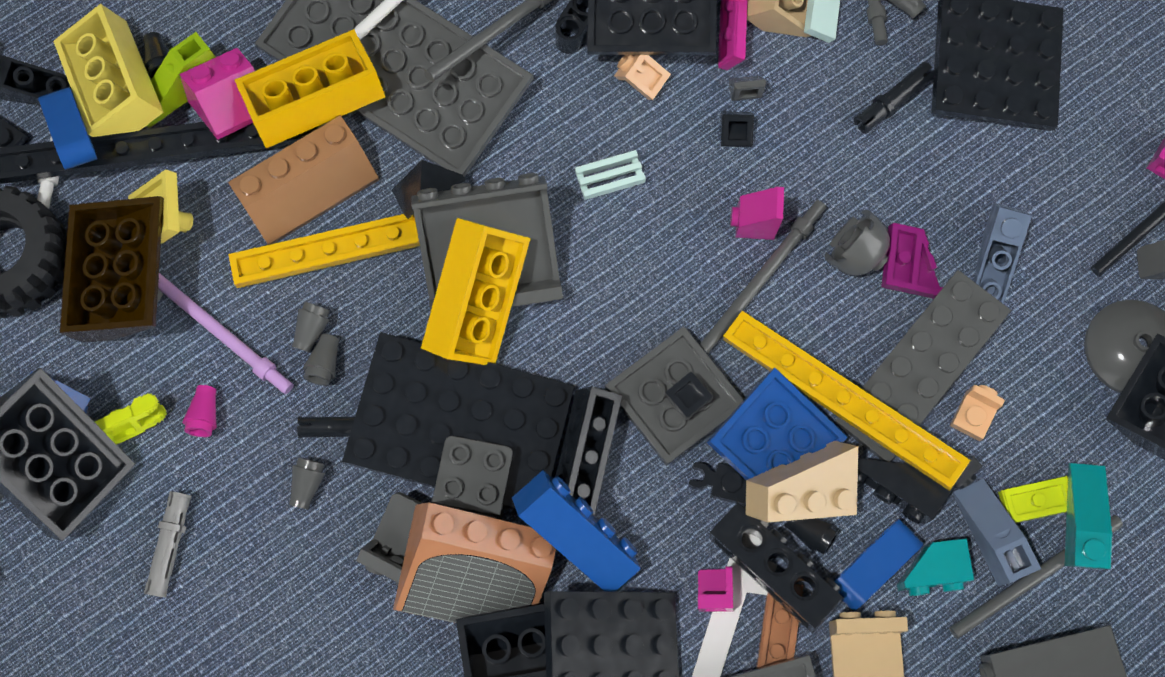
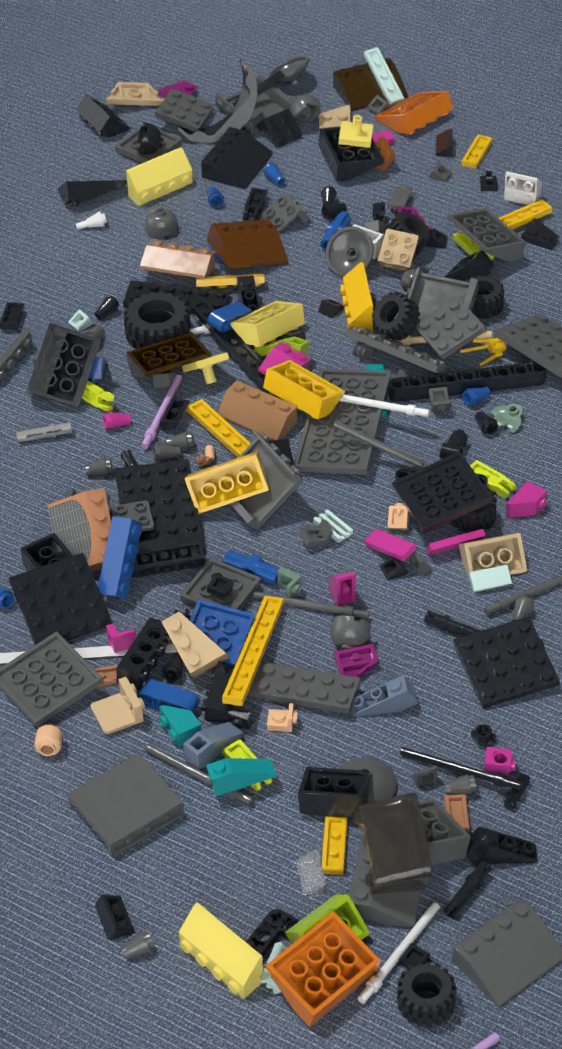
camera: 70 degrees right, 30 degrees down
none -> black slope [160,398,190,431]
none -> arm [196,445,215,467]
none -> blue piece [223,550,280,585]
none -> sand green bracket [277,566,302,598]
none -> dark grey bracket [299,520,333,547]
none -> dark pink tile [364,529,417,561]
none -> black plate [471,724,496,746]

